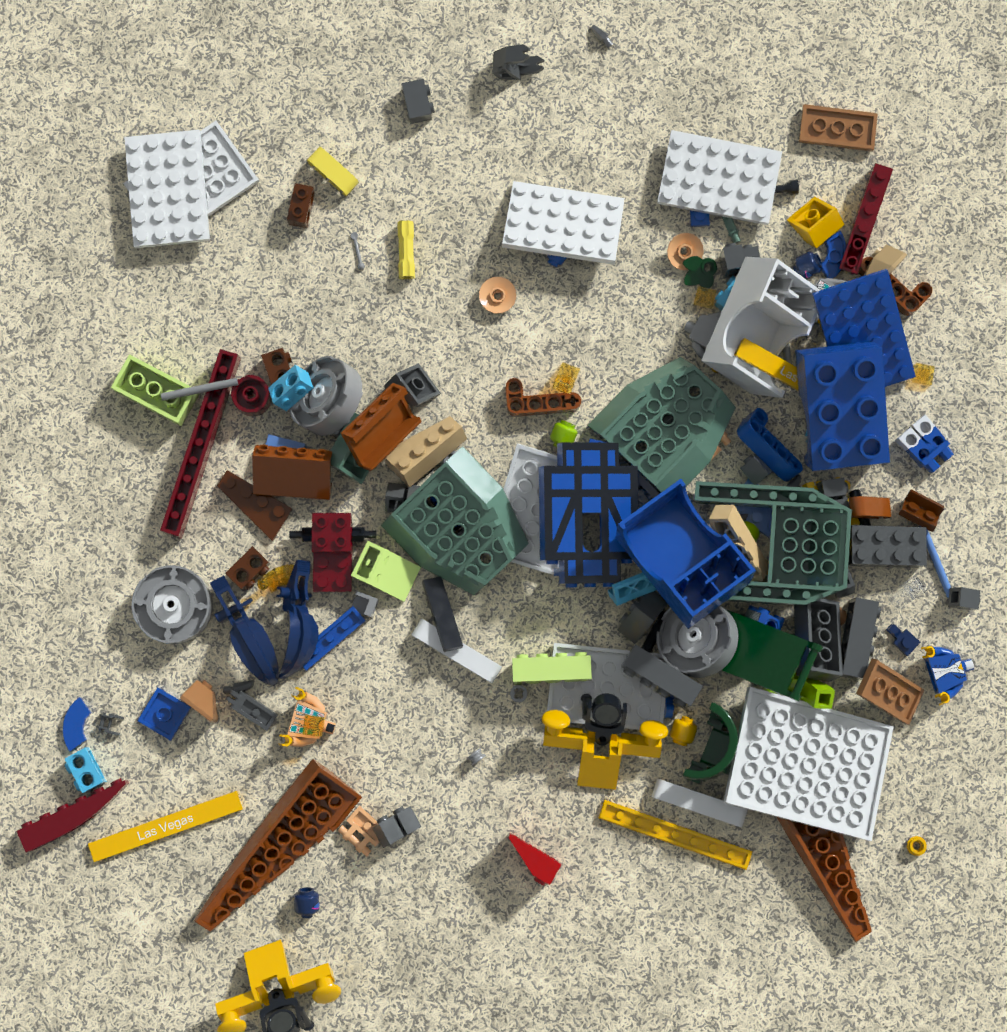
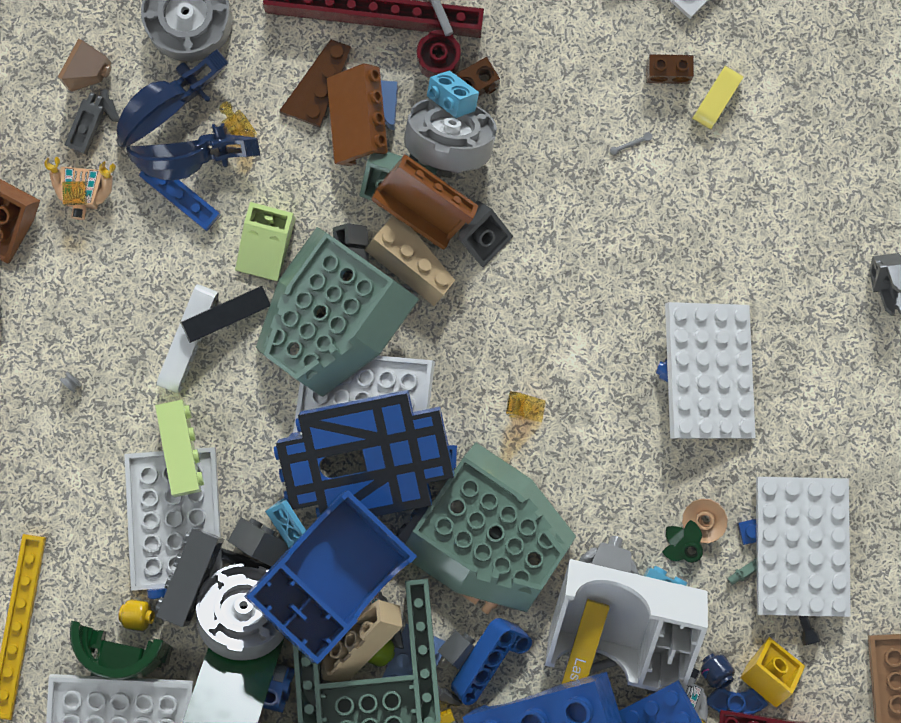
camera: 80 degrees right, 0 degrees up
blue tile [138,687,191,741] -> none
reddish brown brick [225,546,270,591] -> none
dark red piece [289,513,377,592] -> none
light grey panel [352,591,379,618] -> none
light yellow axle [397,220,415,280] -> none
dark grey brick [402,79,435,124] -> none
light nougat dish [479,277,516,314] -> none
dark orange beam [506,378,581,417] -> none
light grey bush [510,685,527,703] -> none
yellow piece [541,693,668,790] -> none
lime head [550,420,578,447] -> none
white beam [651,778,748,828] -> none
clear yellow tile [693,286,716,309] -> none
dark grey brick [719,243,760,279] -> none

